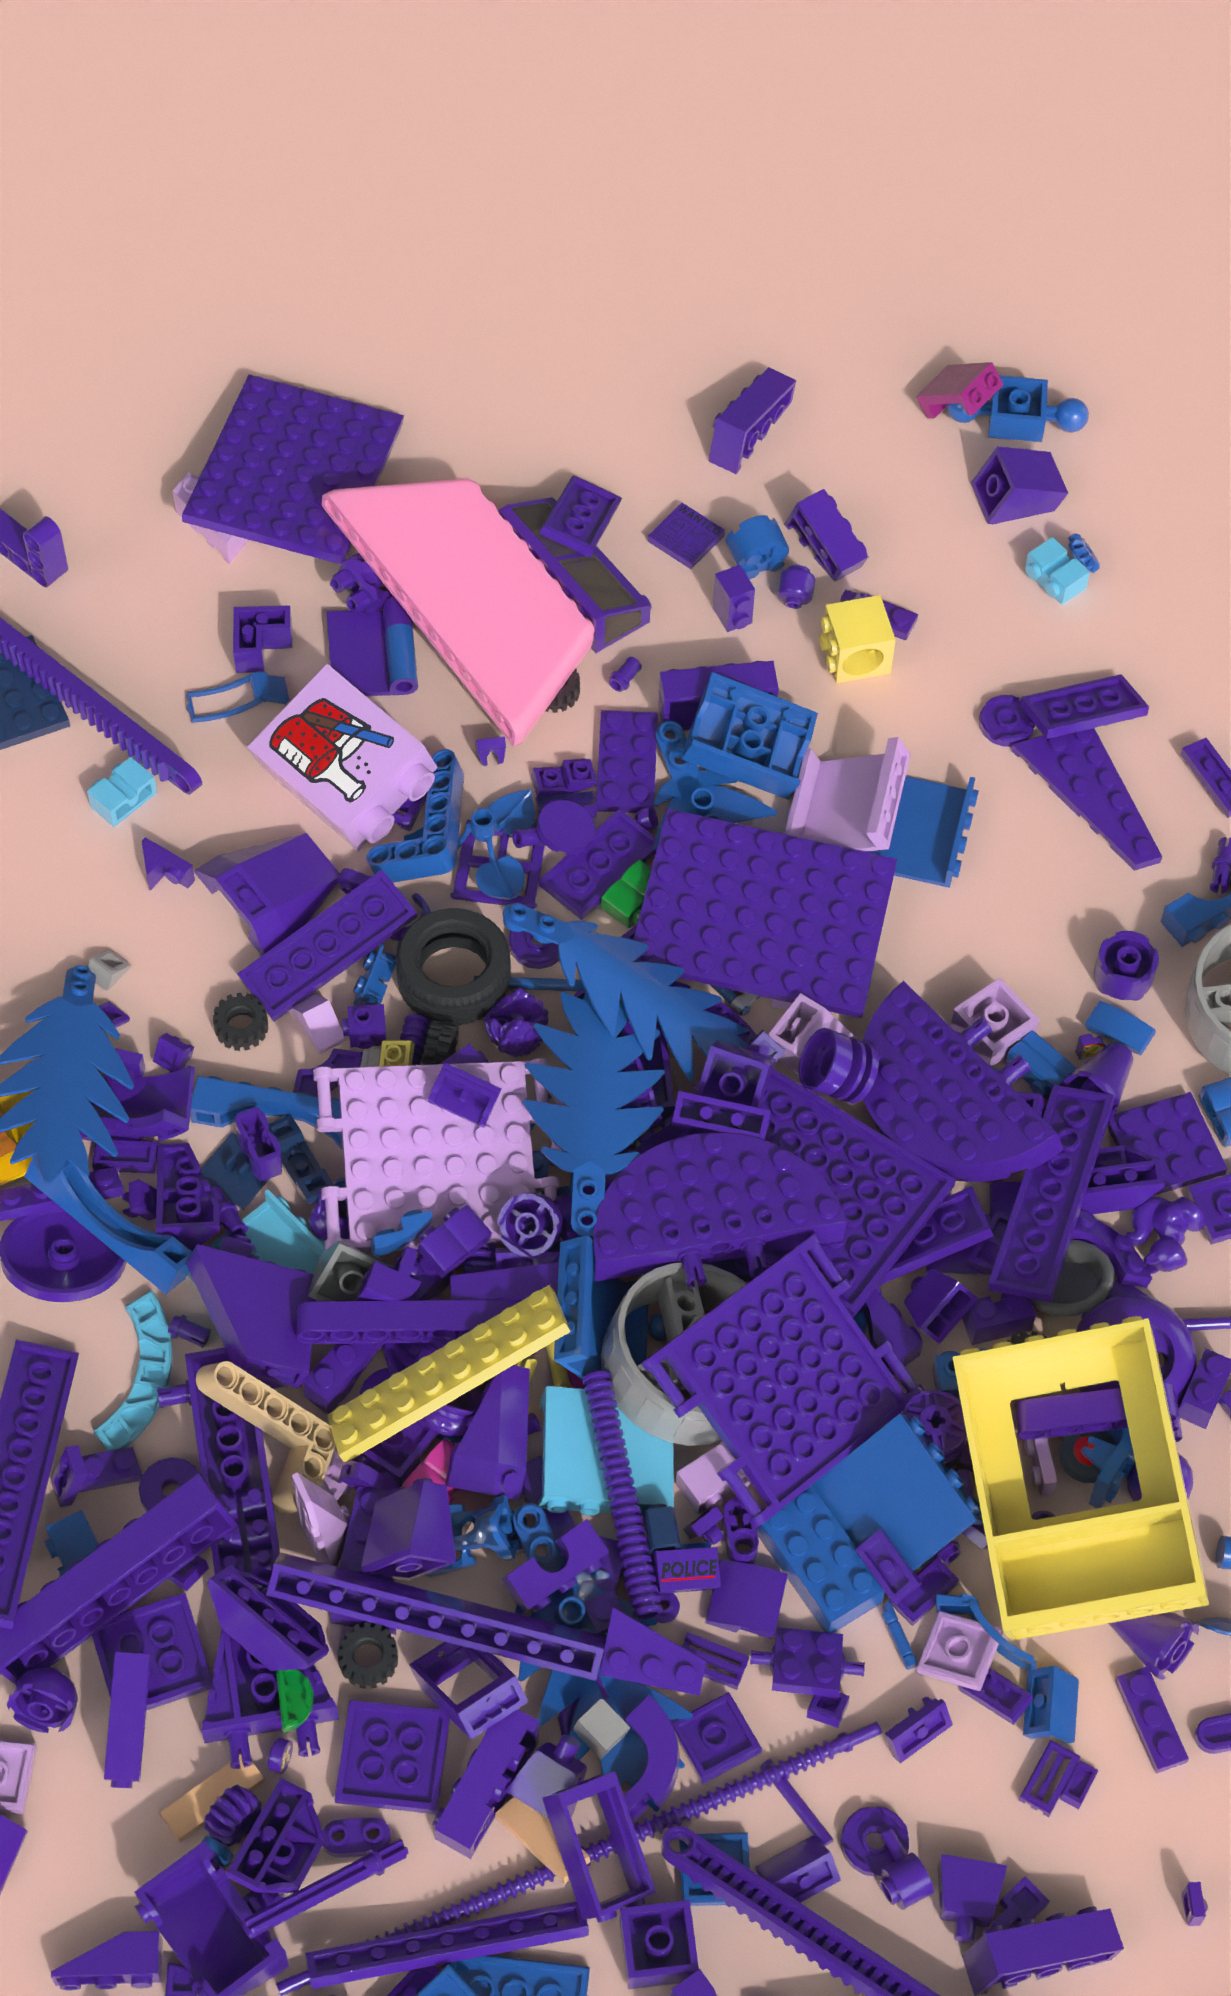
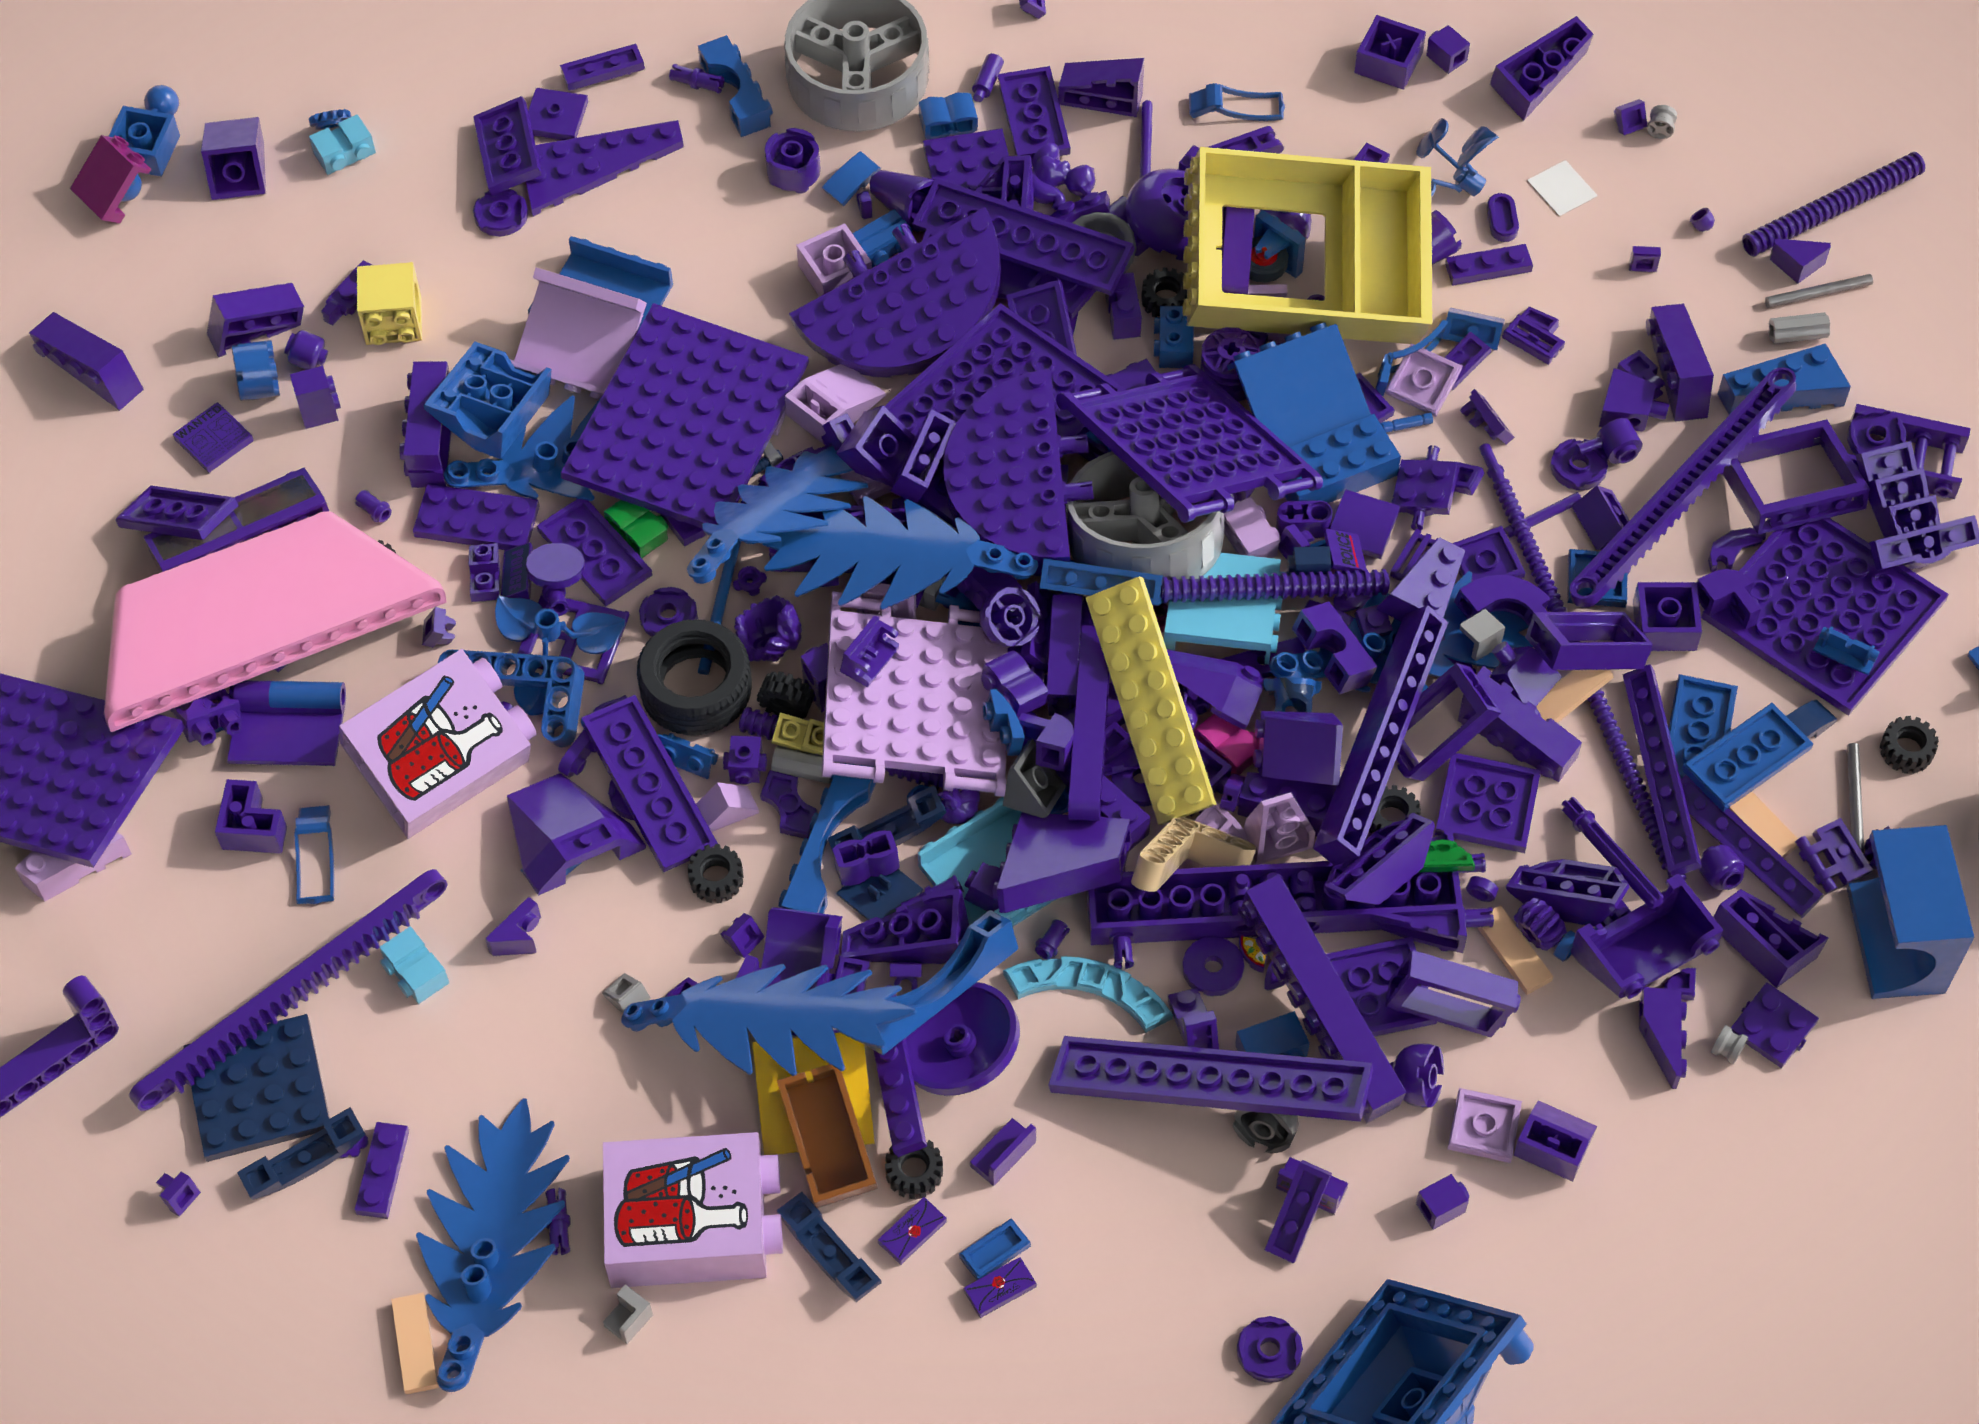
camera: 80 degrees left, 0 degrees up
dark purple plate [322,1818,391,1858] -> none
dark purple hinge [634,806,658,831] -> none
dark purple wheel [798,1028,879,1104] -> none
dark purple plate [855,1529,923,1604] -> none
dark purple torso [904,1268,979,1345] -> none
none -> dark purple plate [528,88,588,140]

